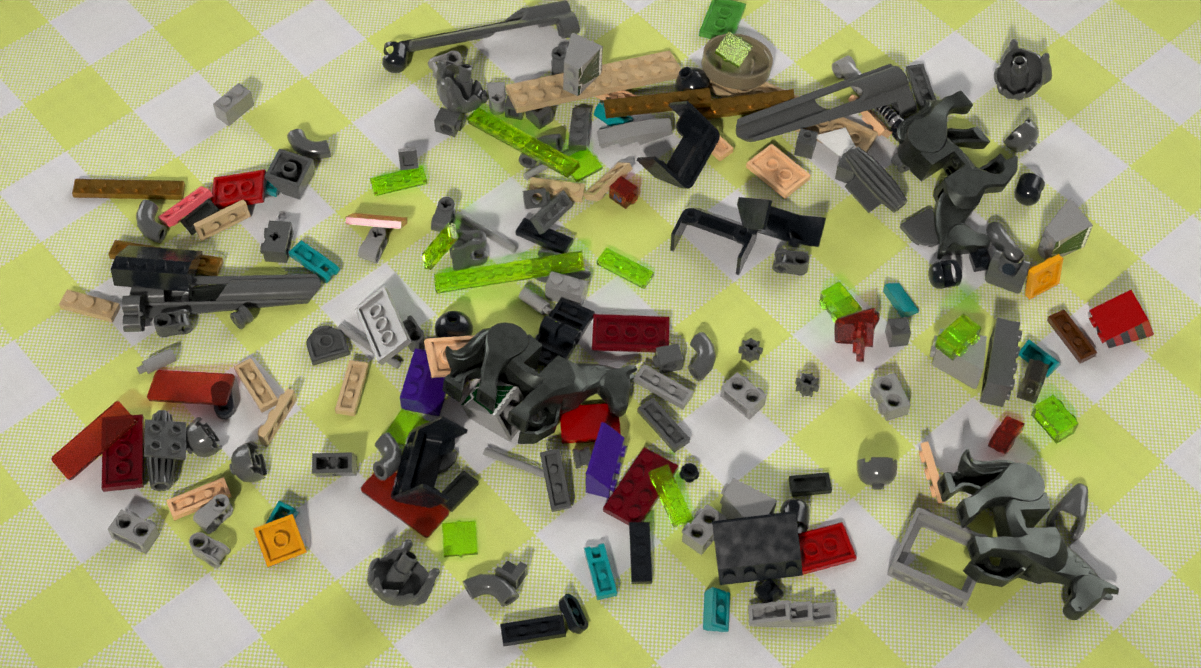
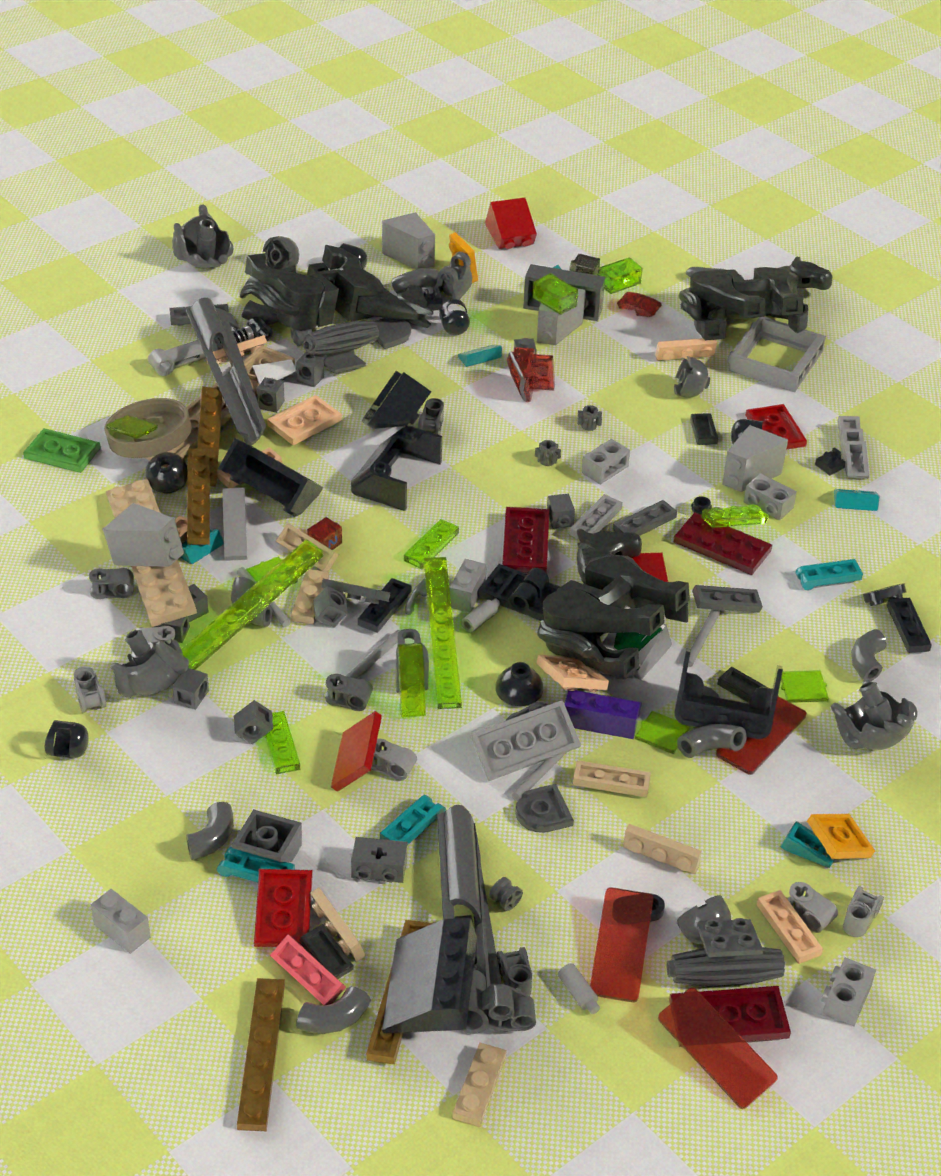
camera: 90 degrees left, 15 degrees down
dark grey cylinder [229,441,267,483] -> none
tan plate [234,358,278,413] -> none
dark grey brick [312,452,357,477] -> none
dark grey panel [399,0,580,52] -> none
dark grey panel [495,561,528,590] -> none
dark grey plate [568,108,591,151] -> none
dark grey wheel [572,447,591,469] -> none
dark purple slope [586,422,627,498] -> none
black plate [629,522,652,584] -> none
dark grey cylinder [688,332,716,382] -> none
black slope [712,511,803,585] -> none
clear neon green brick [819,281,862,328] -> none
light grey brick [870,373,911,421] -> none
reddish brown plate [1047,309,1097,364] -> none

